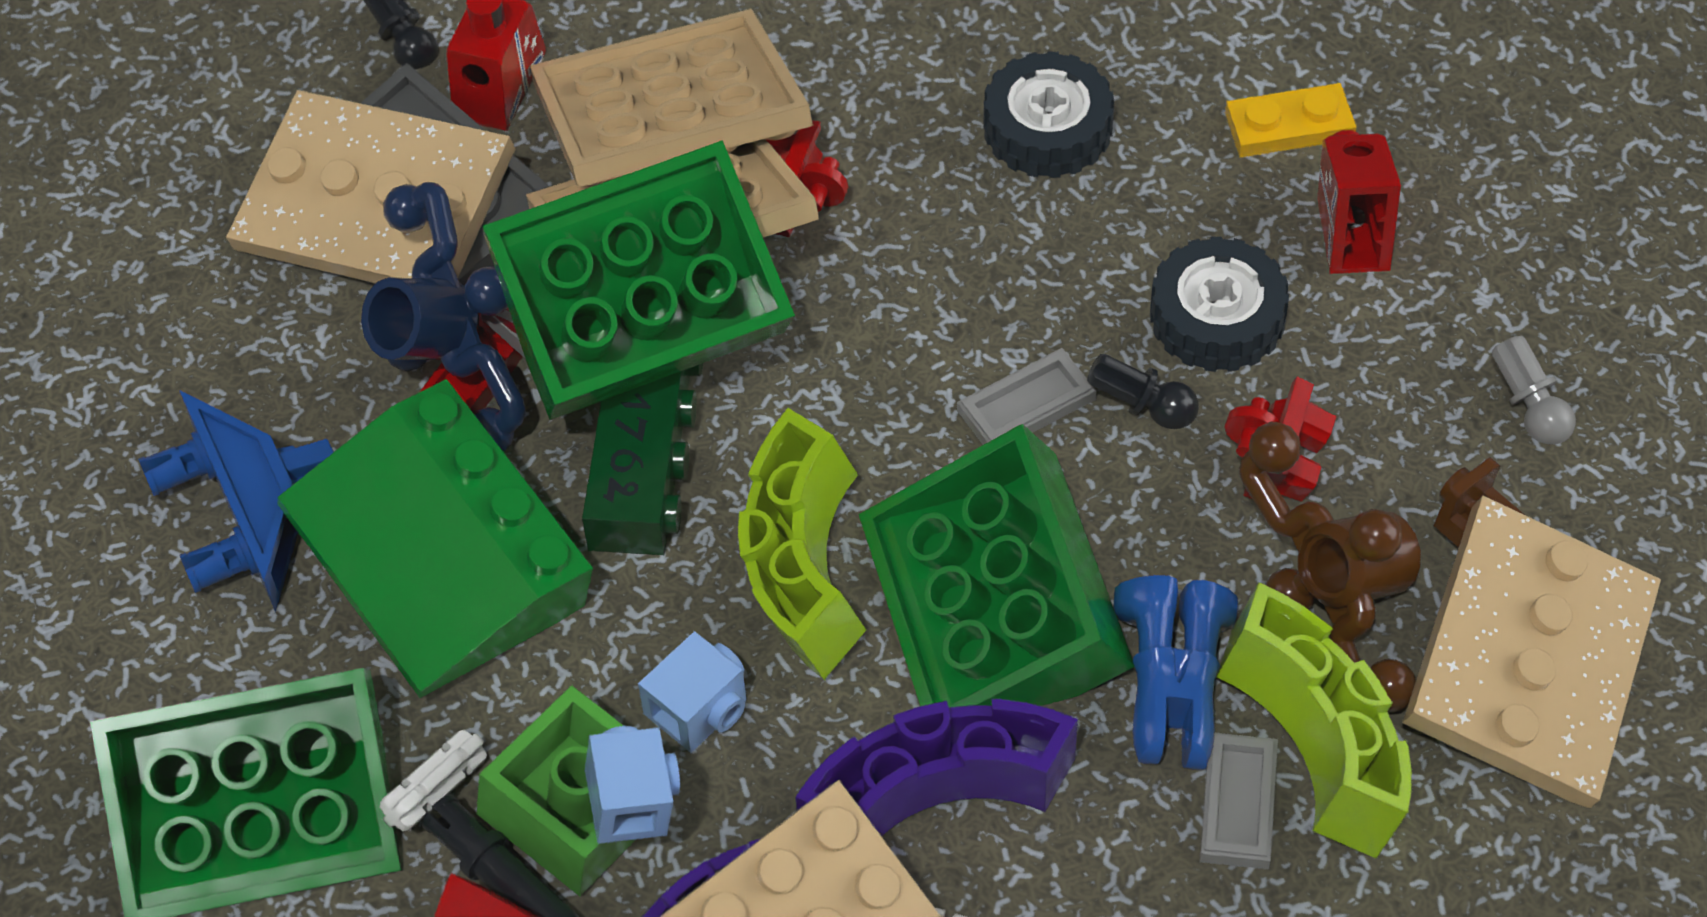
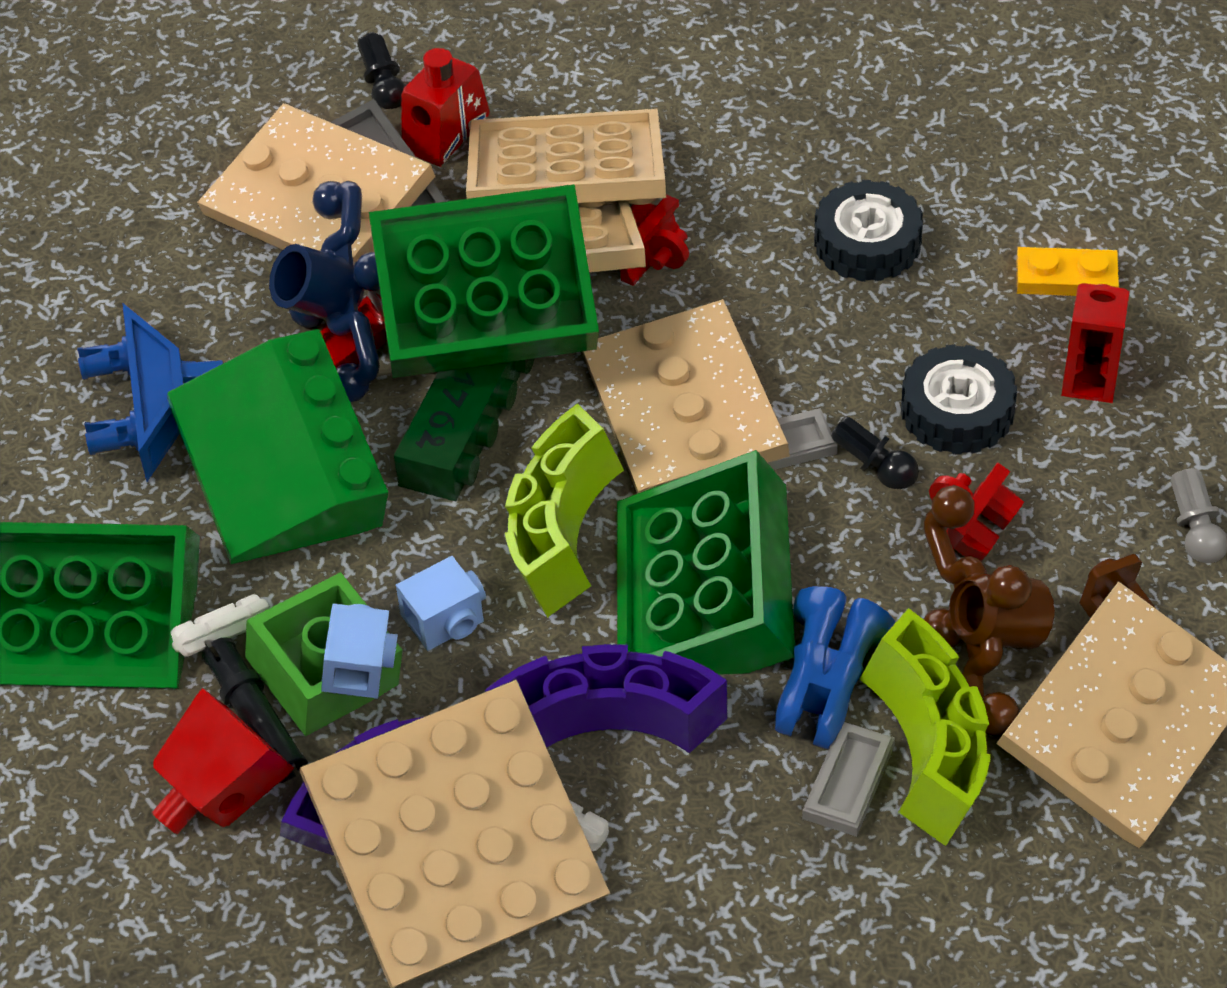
camera: 15 degrees right, 5 degrees down
none -> tan plate [582,299,790,494]

